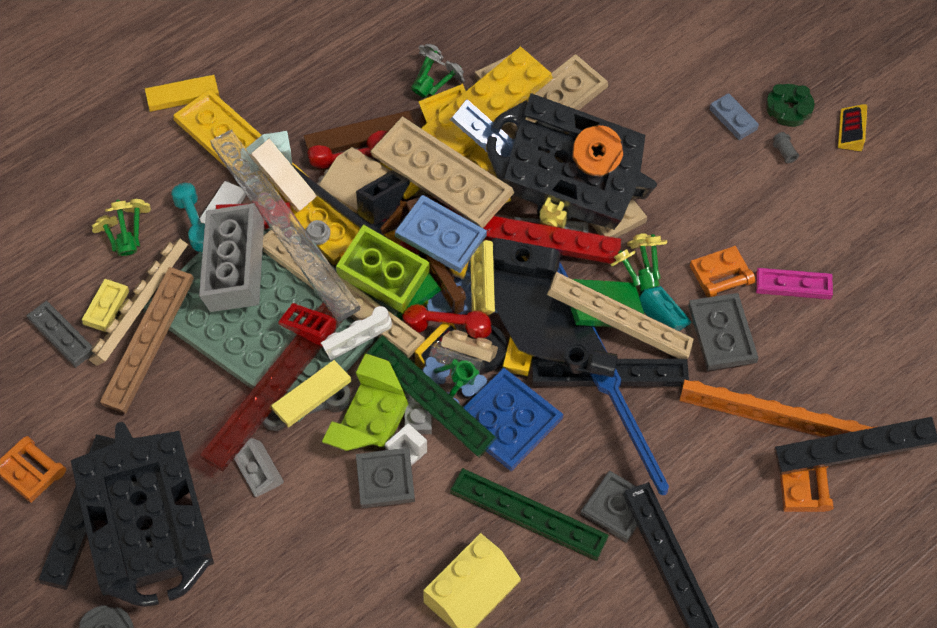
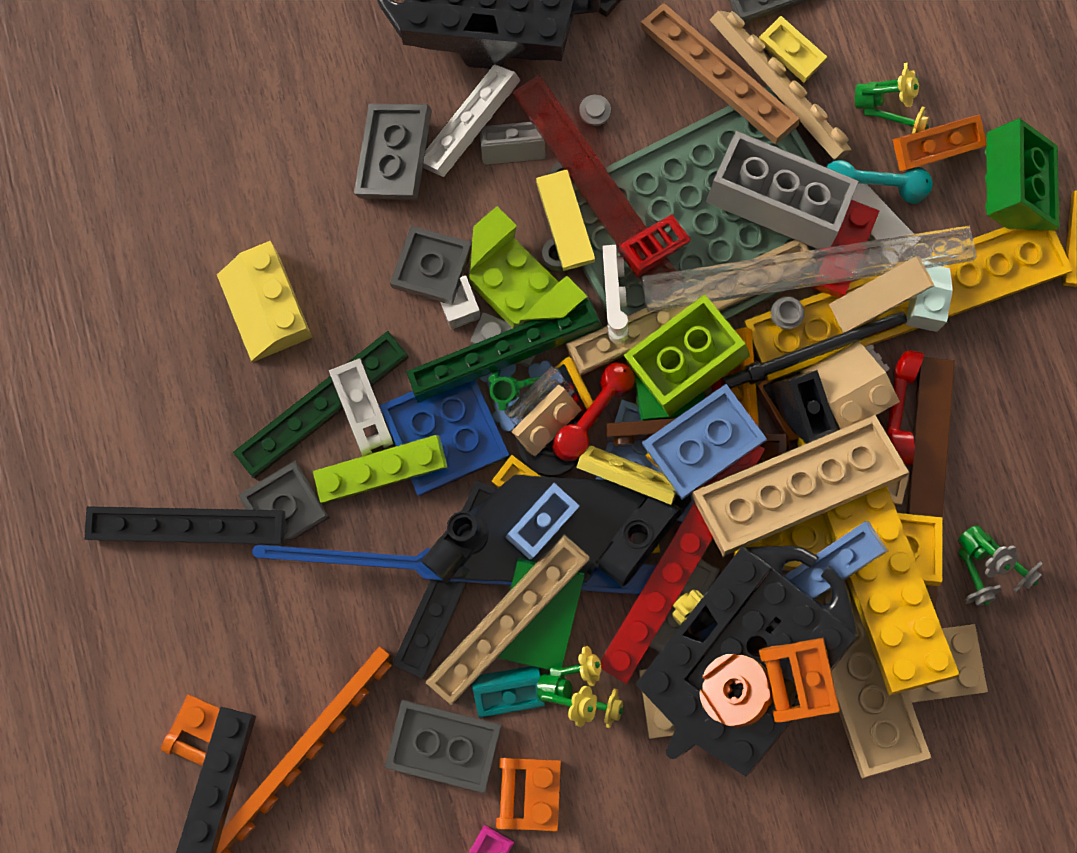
camera: 120 degrees right, 20 degrees up
none -> lime plate [313,435,448,504]
none -> white plate [329,359,394,456]
none -> dark grey plate [354,104,432,200]
none -> white plate [423,64,520,177]
none -> light blue brick [505,483,579,560]
none -> light grey plate [579,95,611,126]
none -> orange plate [759,637,840,722]
none -> orange plate [892,114,987,171]
none -> green slope [985,118,1060,231]

